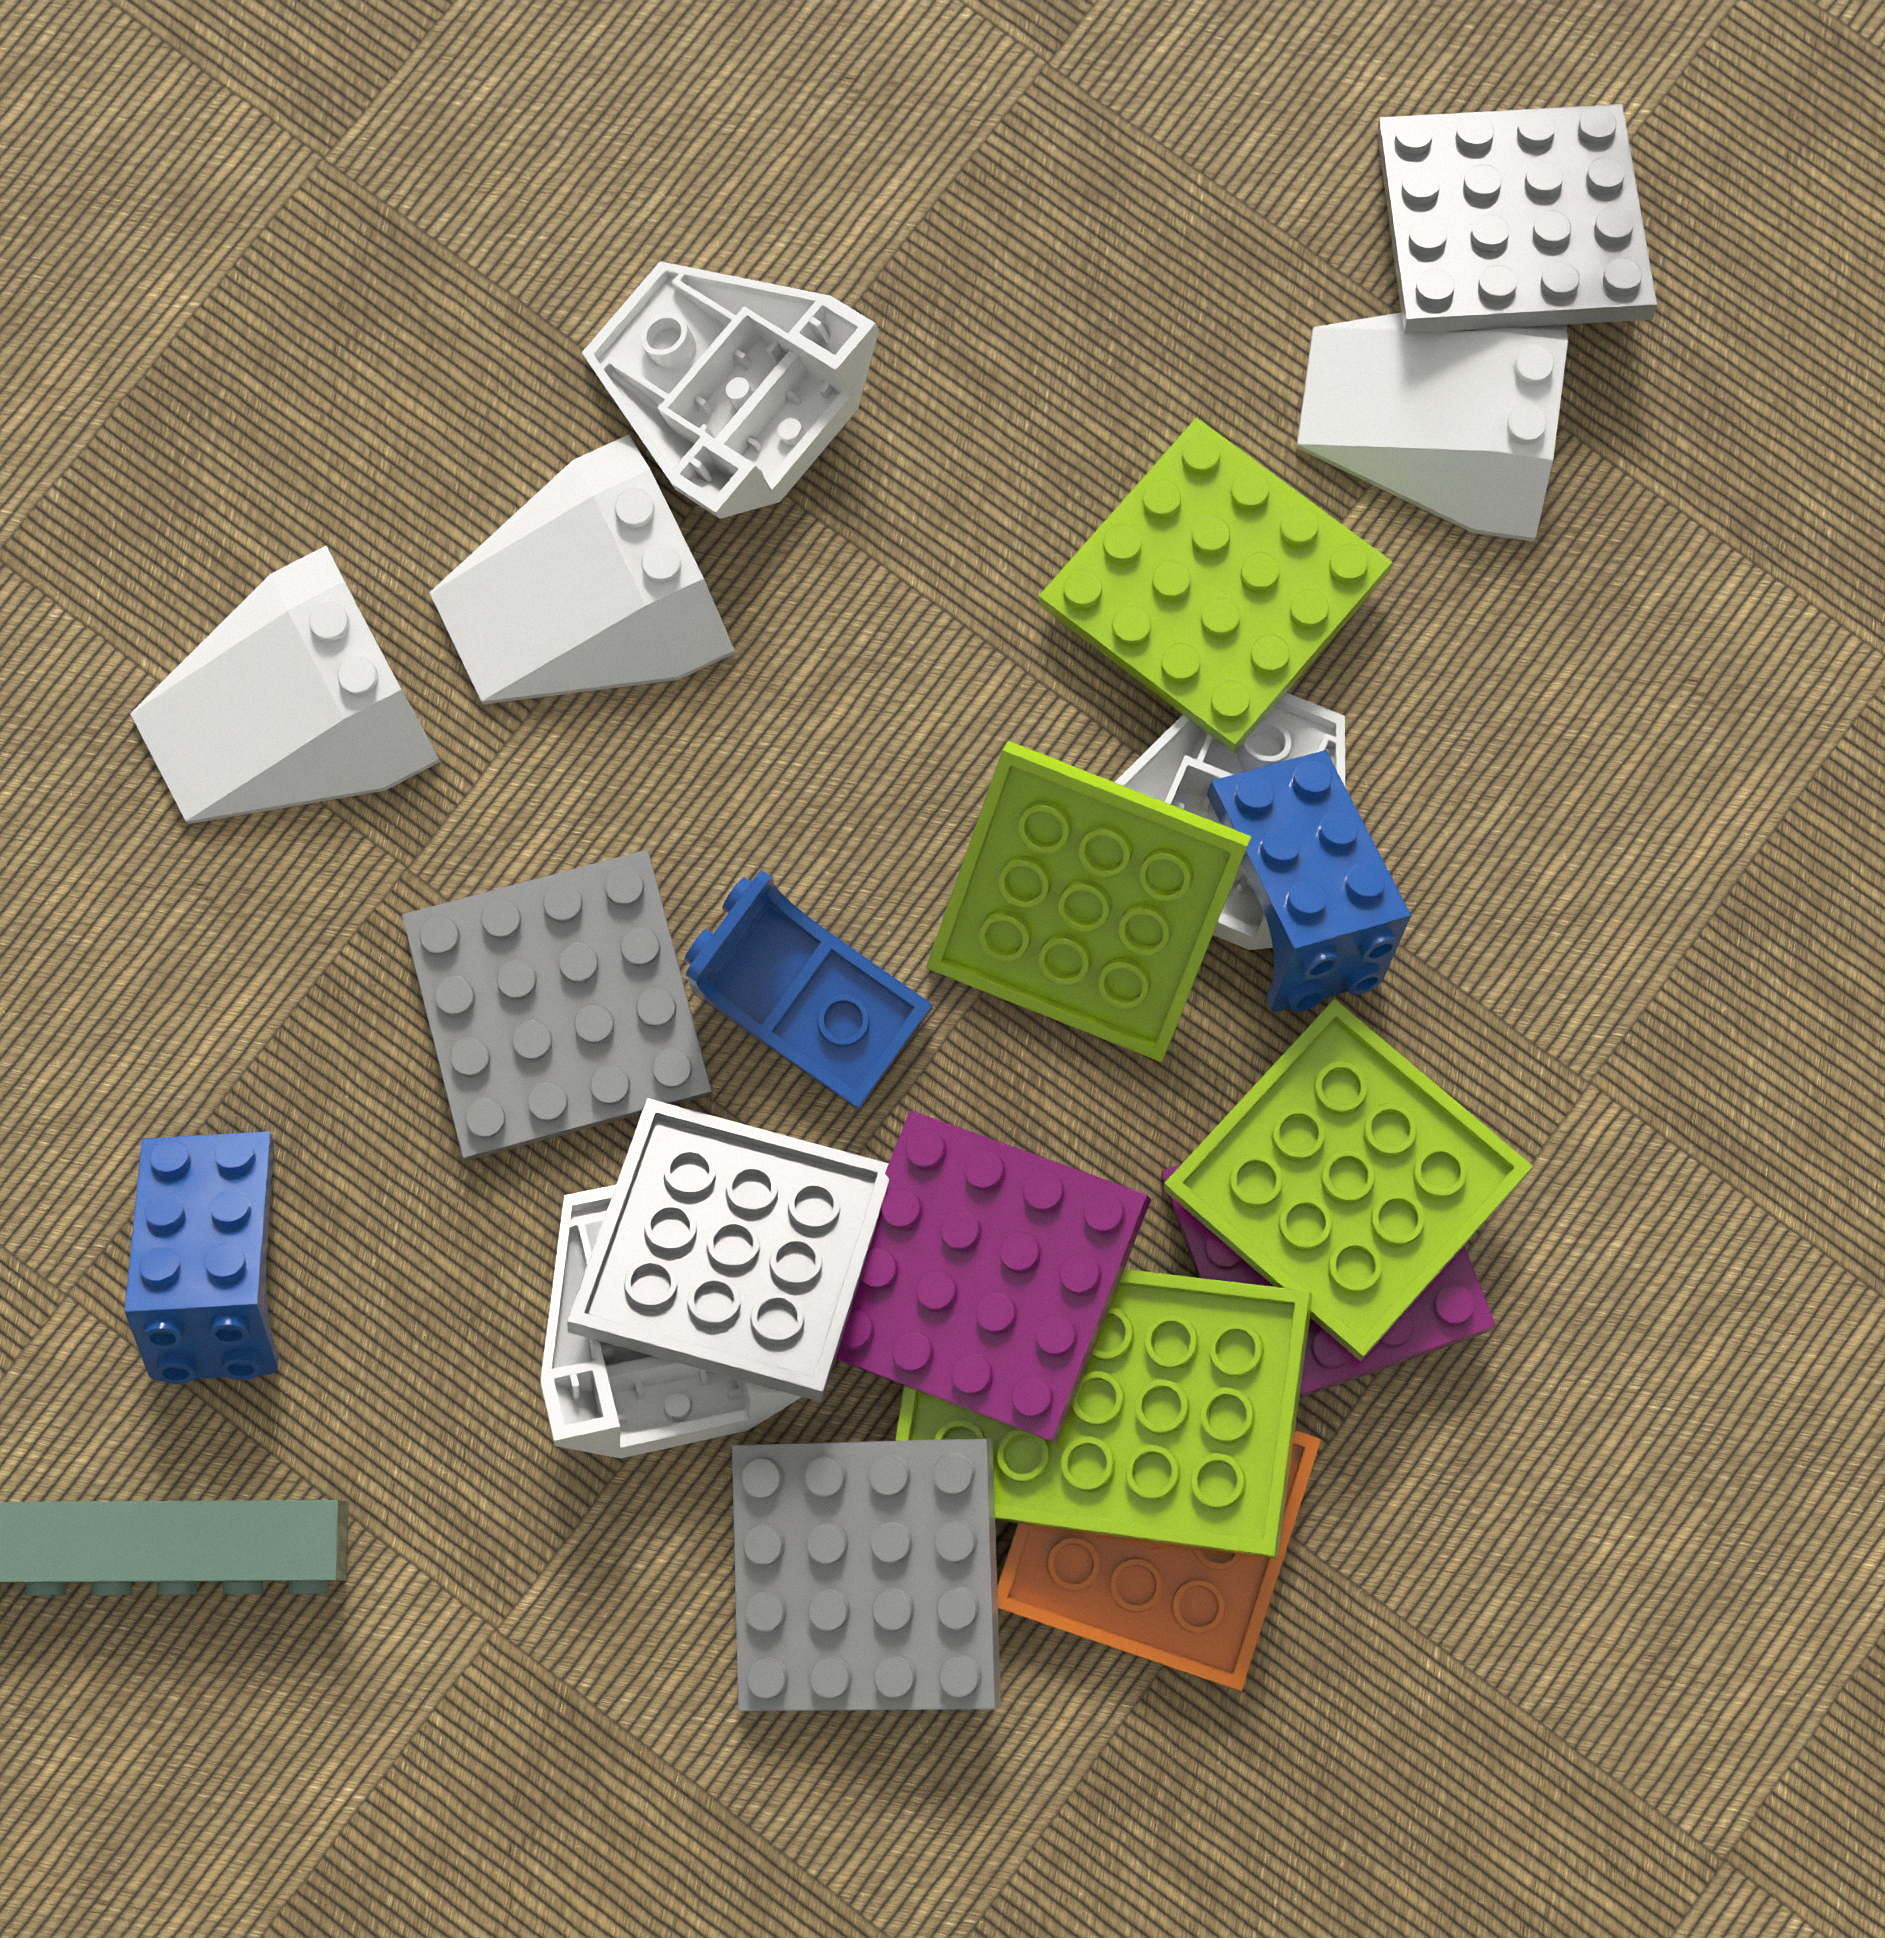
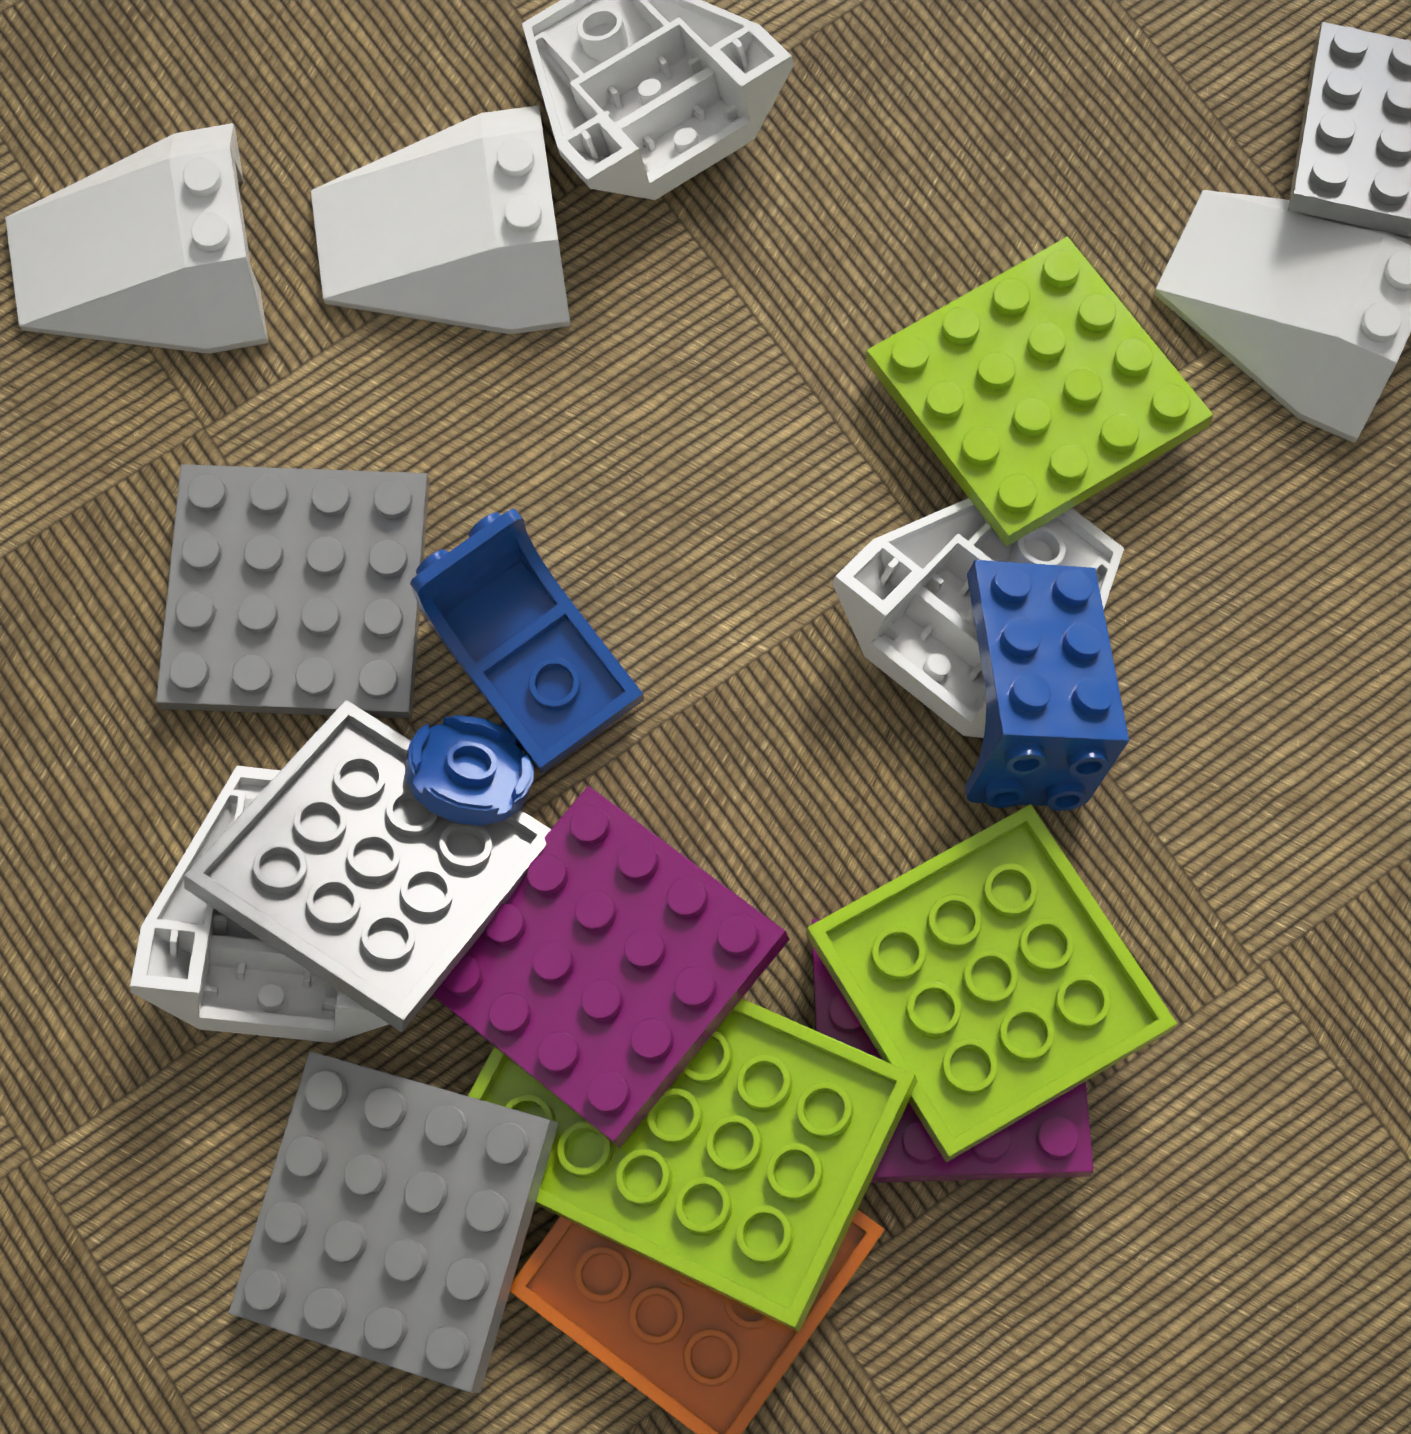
camera: 20 degrees right, 5 degrees down
lime plate [926,741,1252,1062] -> none
none -> blue tile [404,715,534,826]

